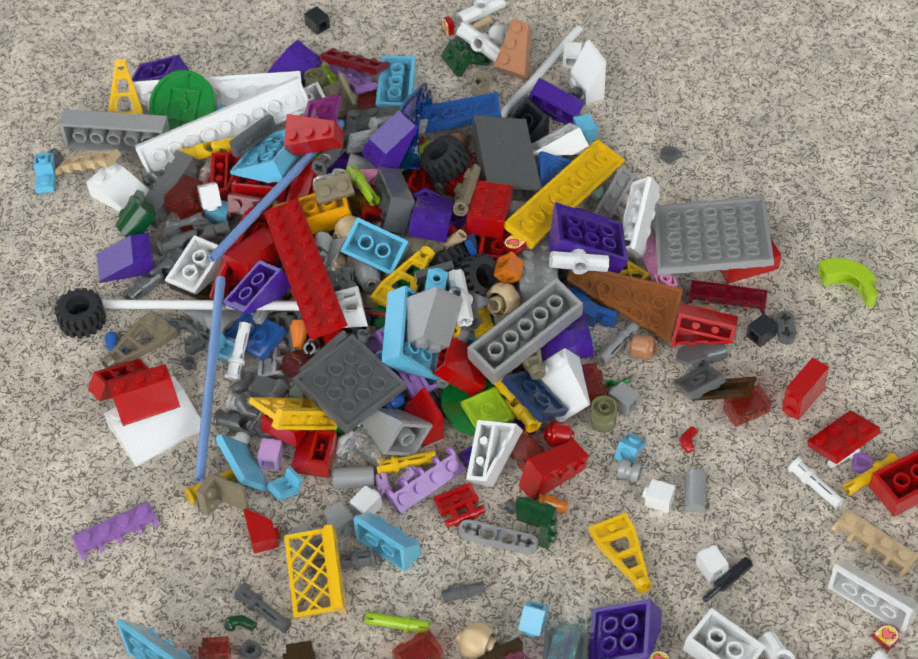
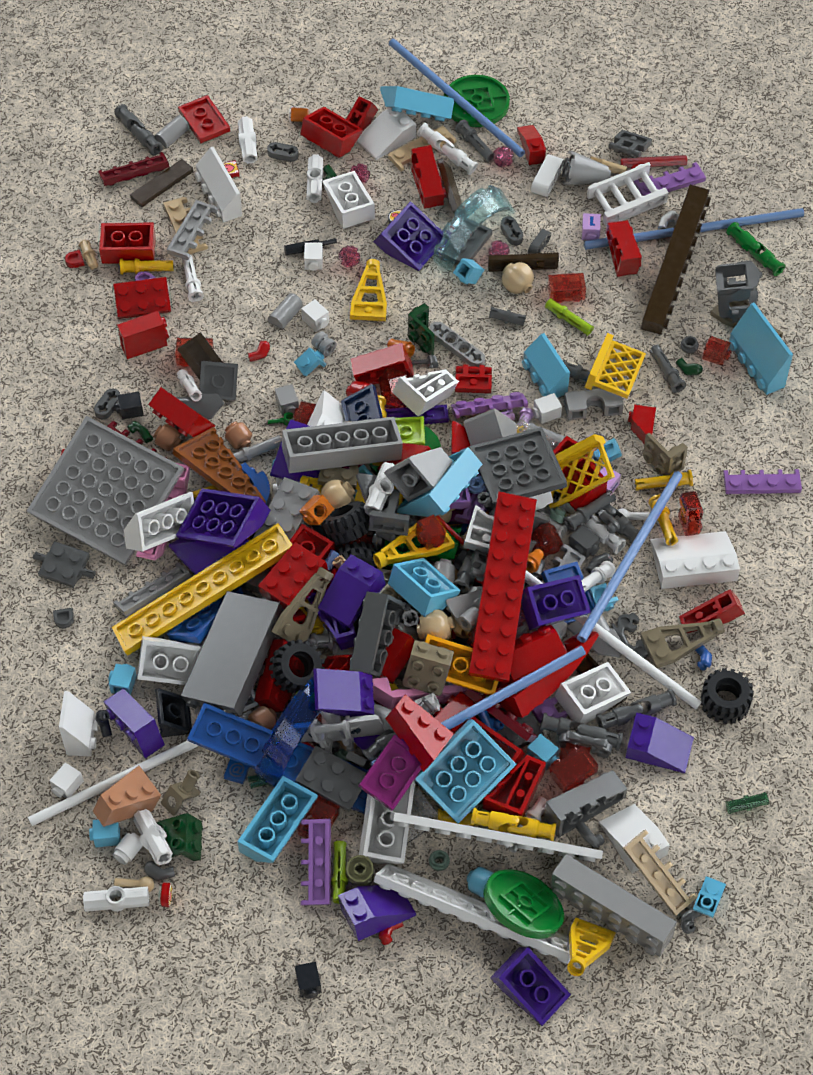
camera: 155 degrees left, 5 degrees up
red slope [108,363,180,426] -> none
dark green brick [115,189,156,237] -> none
dark grey hand [168,356,195,370] -> none
white brick [197,182,222,211] -> none
medium azure tile [216,434,268,492] -> none
dark grey plate [229,113,277,158] -> none
dark red hinge [320,48,390,76] -> none
dark tan bracket [323,73,358,119] -> none
lime pin [346,164,380,206] -> none
medium azure brick [424,268,448,291] -> none
tile [504,234,527,254] -> none
white piece [549,249,609,274] -> none
olive wheel [590,396,617,433] -> none
lime arch [817,258,878,308] -> none
none -> dark grey plate [33,541,96,588]
none -> dark green arm [127,421,153,443]
none -> light grey hinge [166,200,219,260]
none -> white pin [177,369,202,401]
none -> clear pink gear [339,245,360,268]
none -> clear red brick [415,515,446,550]
none -> yellow pin [648,495,678,546]
none -> clear red brick [678,491,704,536]
none -> clear green pin [725,792,769,814]

